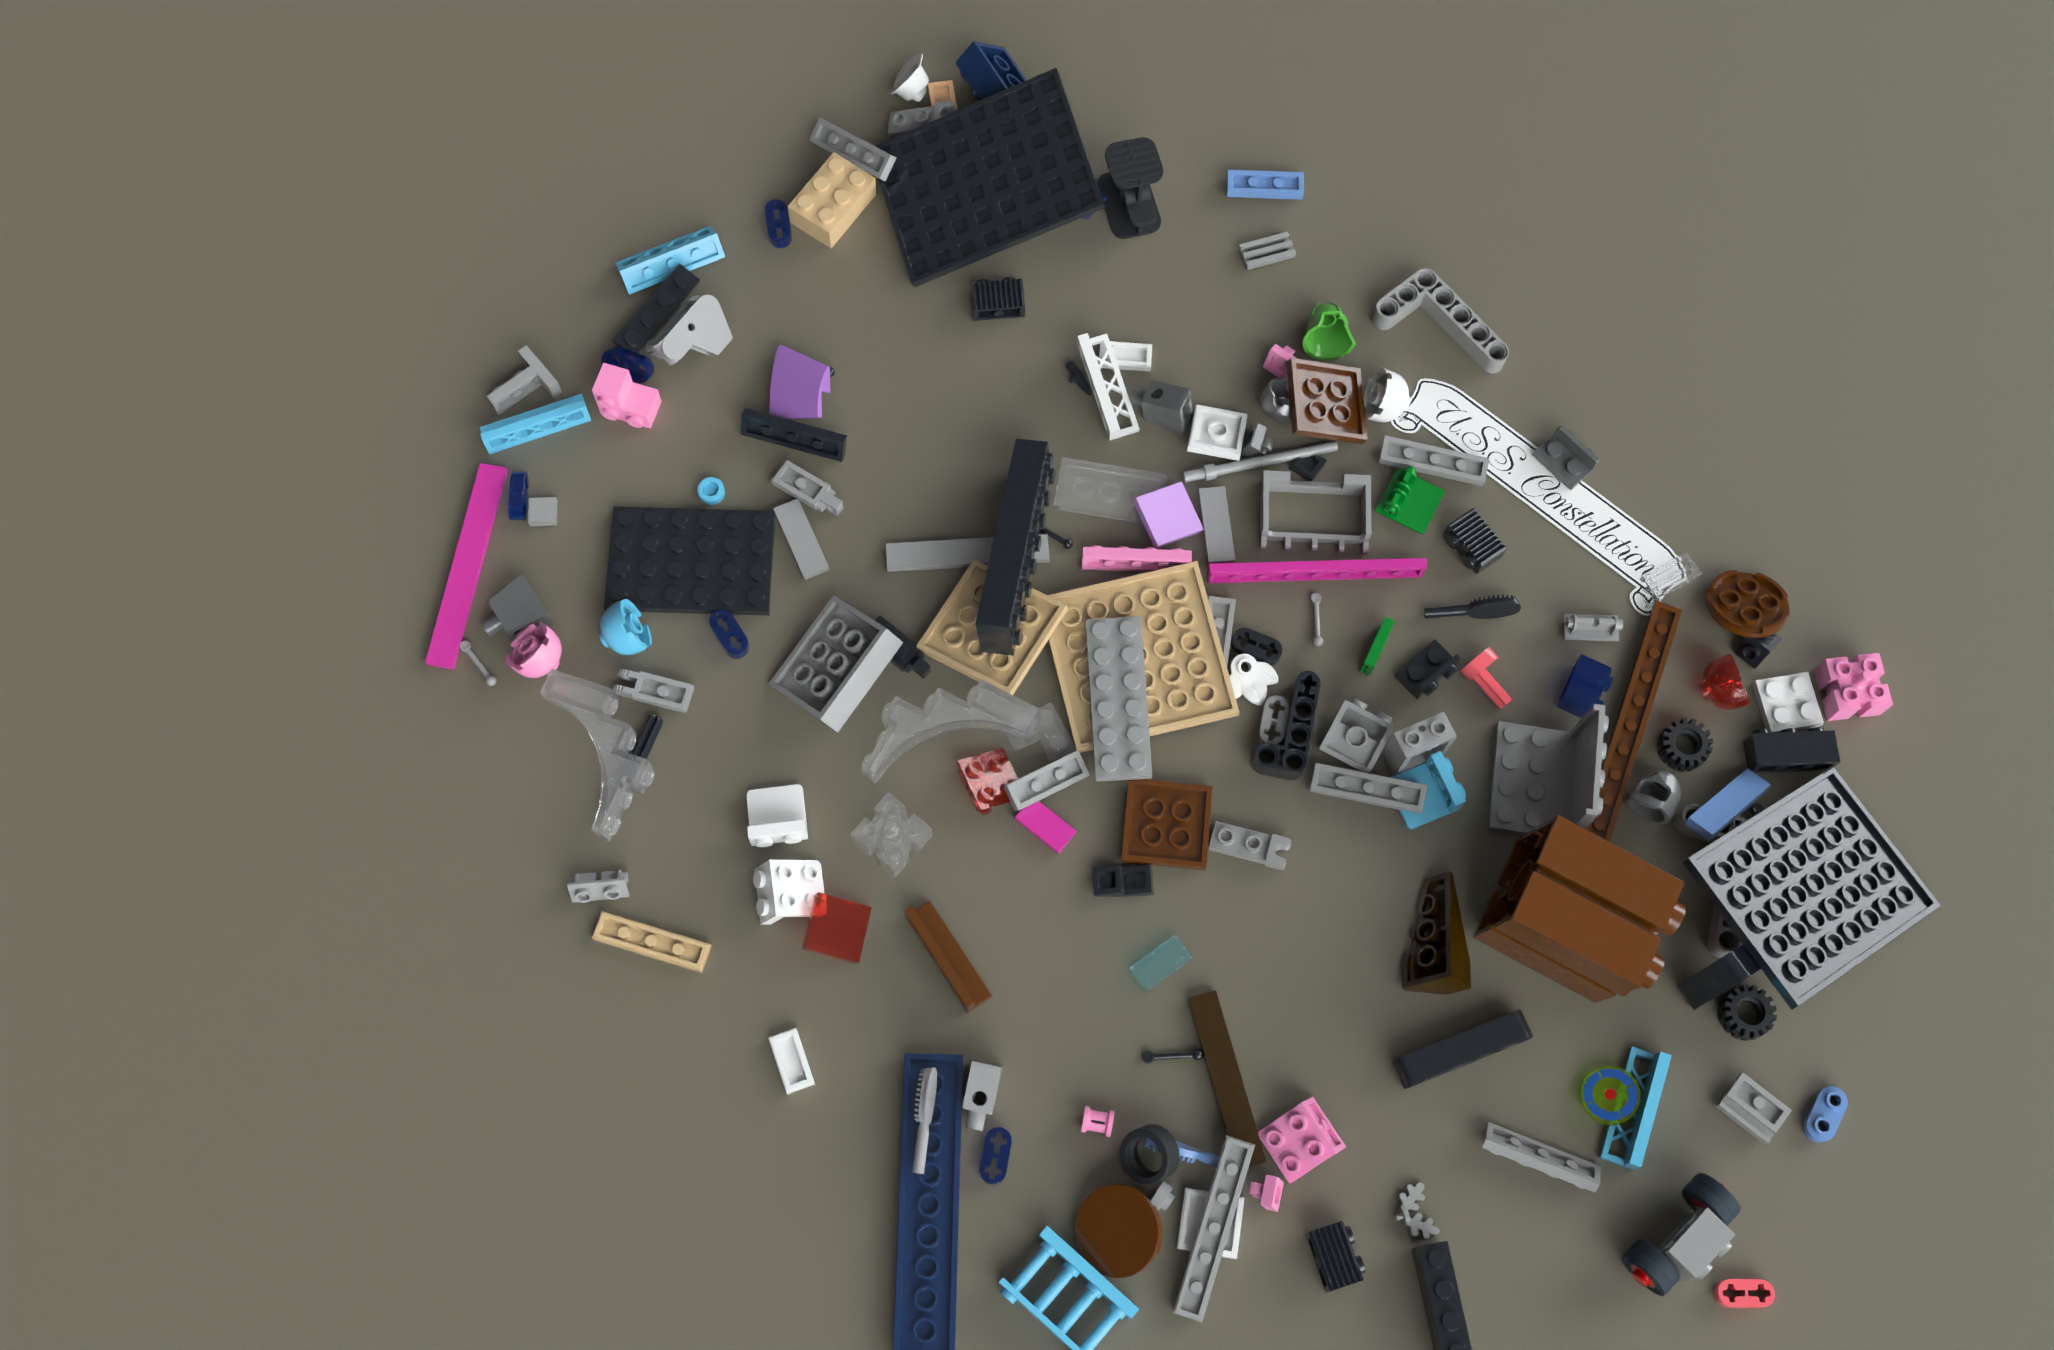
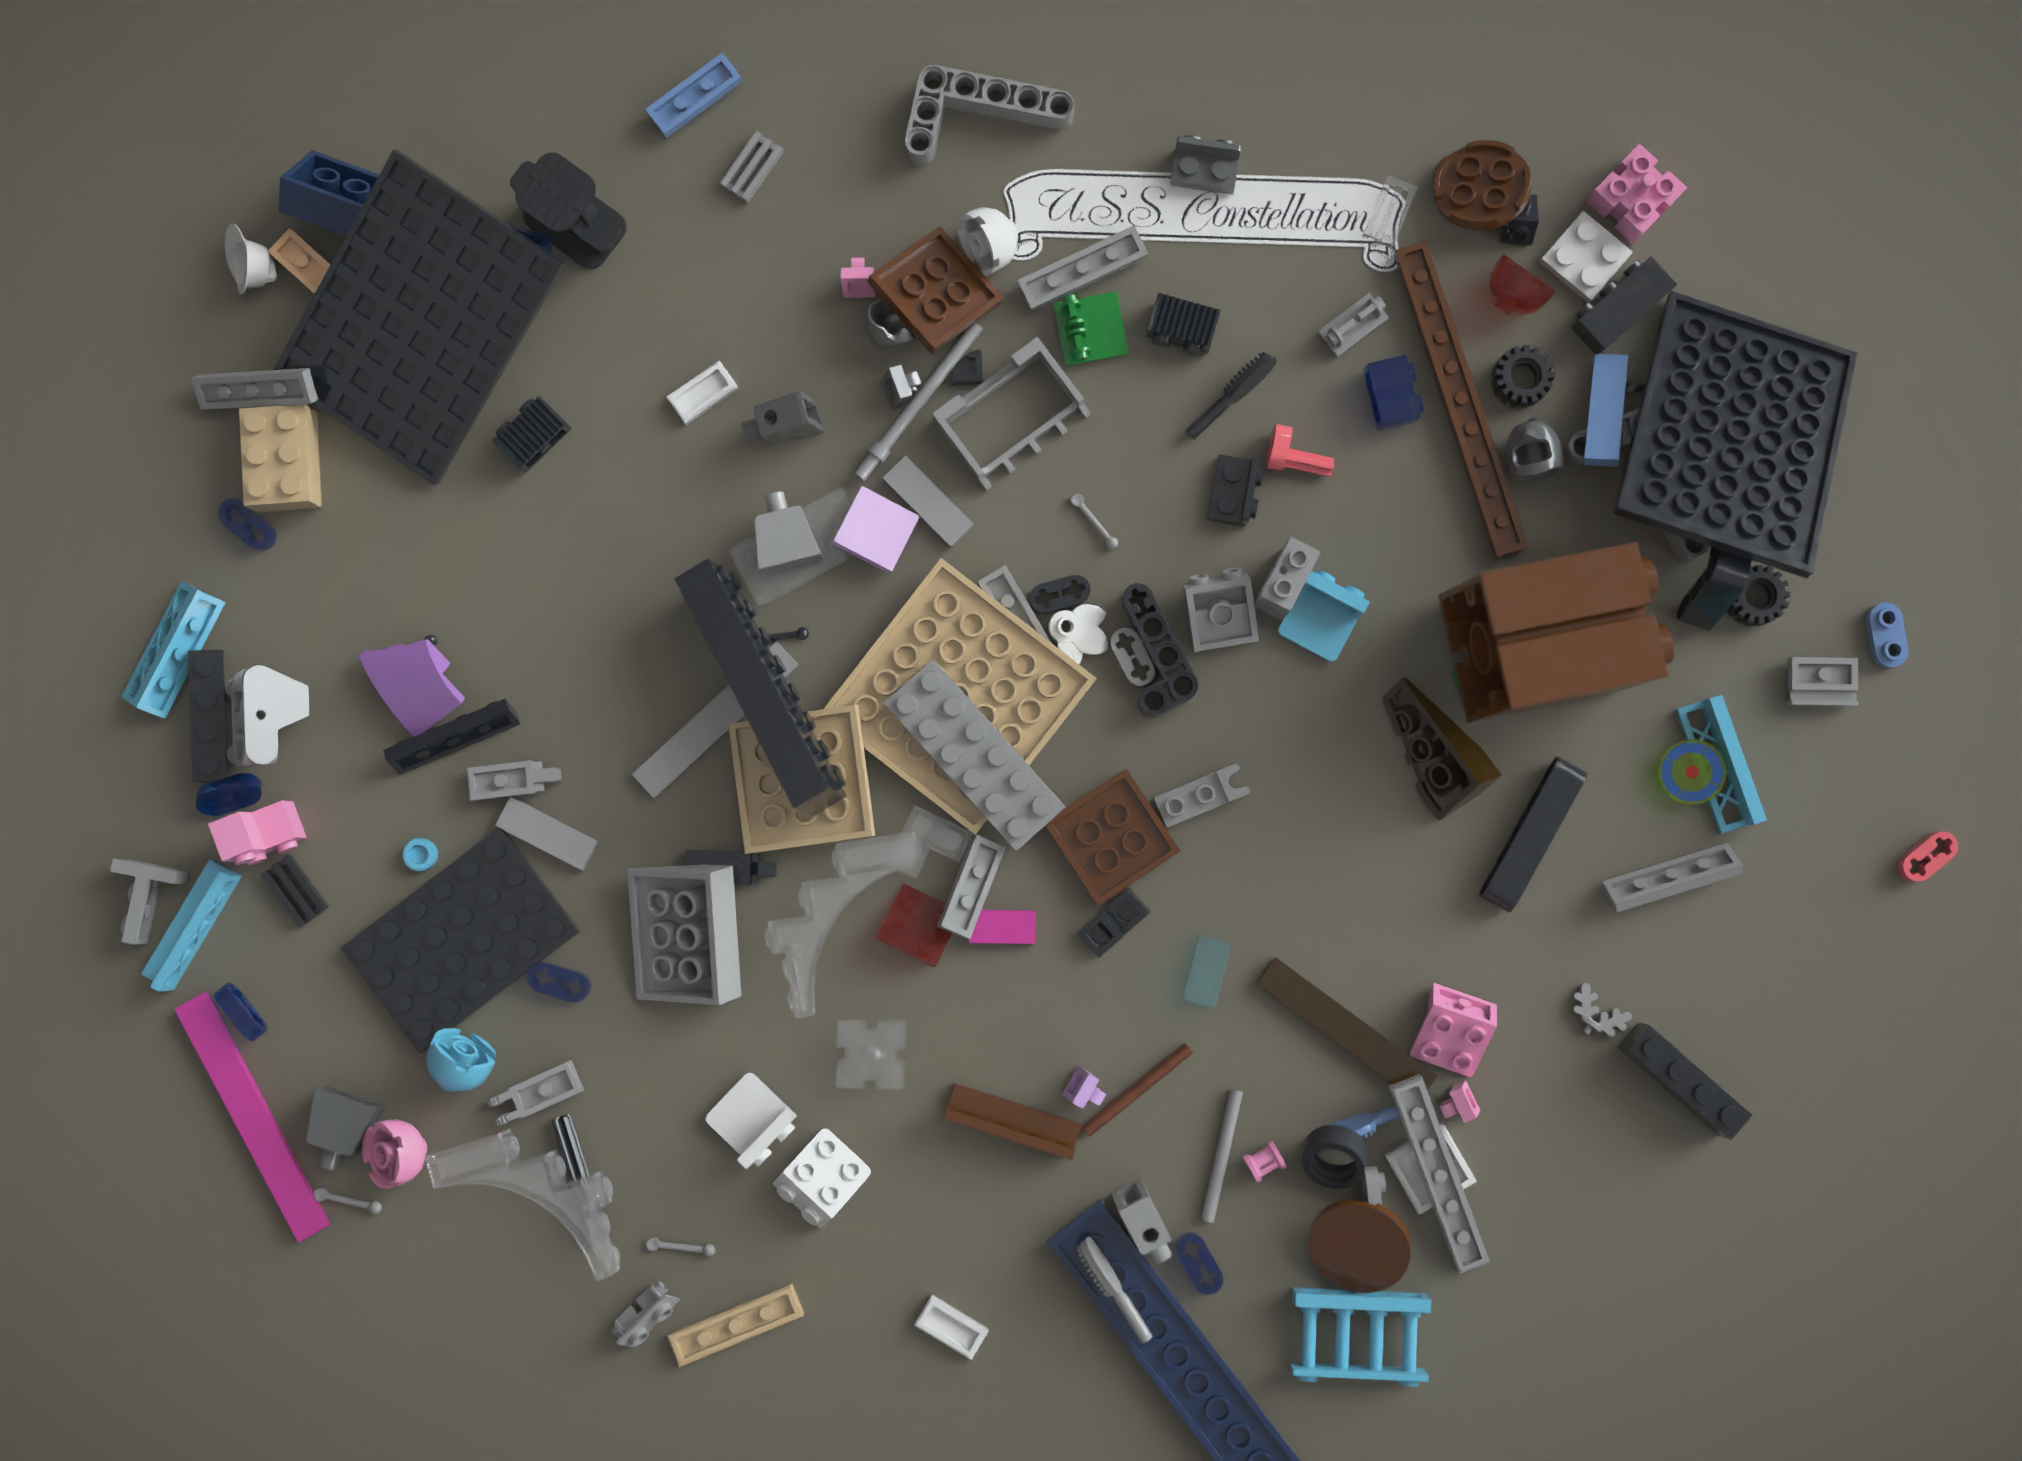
camera: 30 degrees left, 15 degrees up
light grey tile [528,497,558,526] -> none
clear red tile [802,892,872,964] -> none
light grey plate [887,101,958,139] -> none
black helmet [1065,361,1092,396] -> none
white fence [1077,333,1140,441] -> none
bright pink plate [1082,545,1192,572] -> none
black hinge [1142,1049,1203,1064] -> none
white tile [1187,404,1248,461] -> none
dark pink tile [1207,558,1427,583] -> none
bright green helmet [1302,302,1356,361] -> none
black brick [1305,1221,1366,1293] -> none
light grey plate [1310,763,1428,814] -> none
green tile [1360,616,1395,676] -> none
light grey bracket [1487,704,1609,835] -> none
brick [1621,1173,1741,1296] -> none
none -> black tile [261,854,329,927]
none -> light grey hinge [646,1237,715,1257]
none -> light grey torso [755,492,823,574]
none -> lavender tile [1062,1066,1106,1109]
none -> copper bar [1082,1043,1193,1137]
none -> light grey bar [1201,1089,1243,1223]

